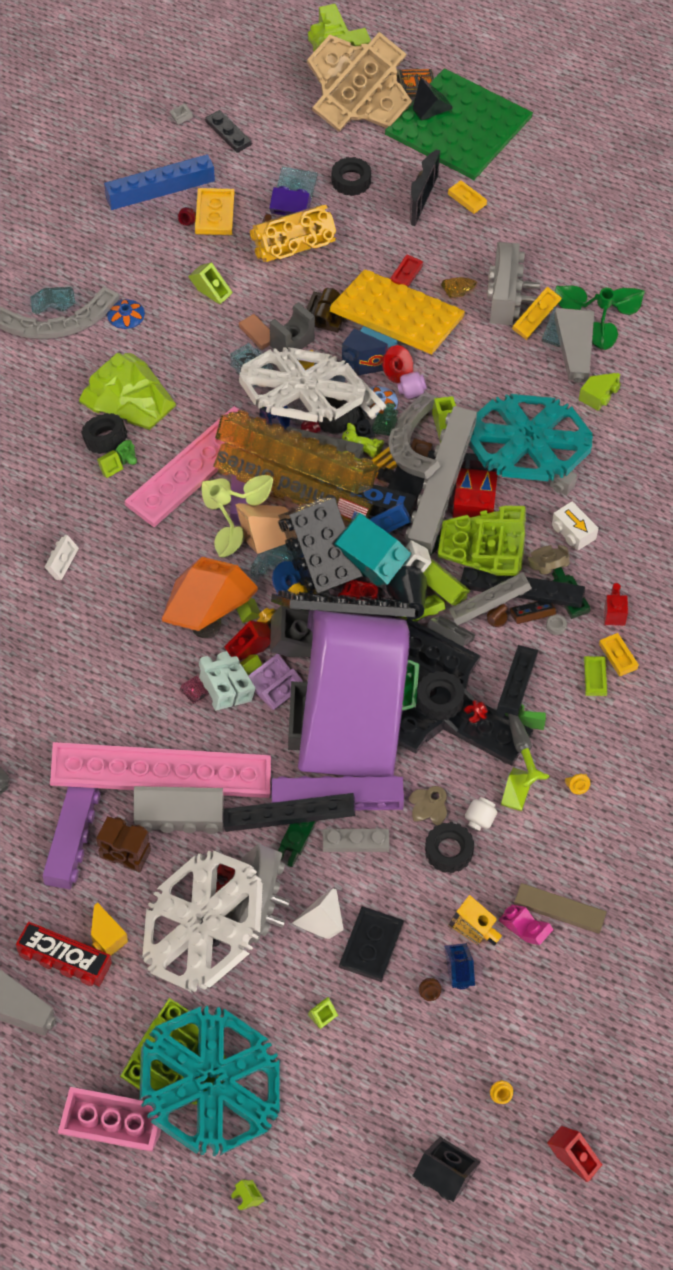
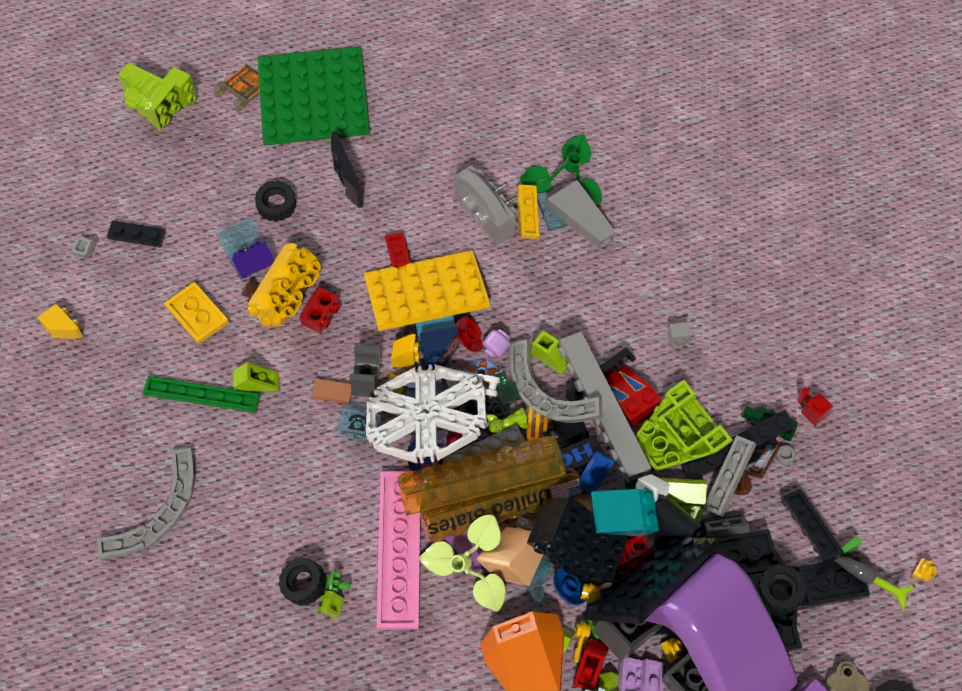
camera: 40 degrees left, 5 degrees up
clear light blue slope [30,287,75,315] -> none
lime wedge [79,353,176,430] -> none
blue brick [104,154,215,210] -> none
blue dish [107,299,145,329] -> none
dark red plate [178,207,196,226] -> none
dark brown plate [306,288,344,333] -> none
tan plate [307,32,412,132] -> none
reddish brown plate [411,438,433,457] -> none
black slope [413,77,452,121] -> none
clear yellow plate [441,277,477,299] -> none
yellow plate [448,180,487,214] -> none
red plate [464,700,488,723] -> none
white head [465,797,497,831] -> none
teal plate [469,394,593,481] -> none
lime slope [501,767,530,811] -> none
dark tan plate [528,545,570,574] -> none
white brick [552,501,598,551] -> none
lime slope [579,373,621,411] -> none
lime tile [584,656,607,696] -> none
yellow plate [599,633,639,677] -> none
none -> yellow slope [37,304,83,339]
none -> green tile [143,376,261,414]
none -> red brick [299,286,340,334]
none -> yellow slope [391,334,420,368]

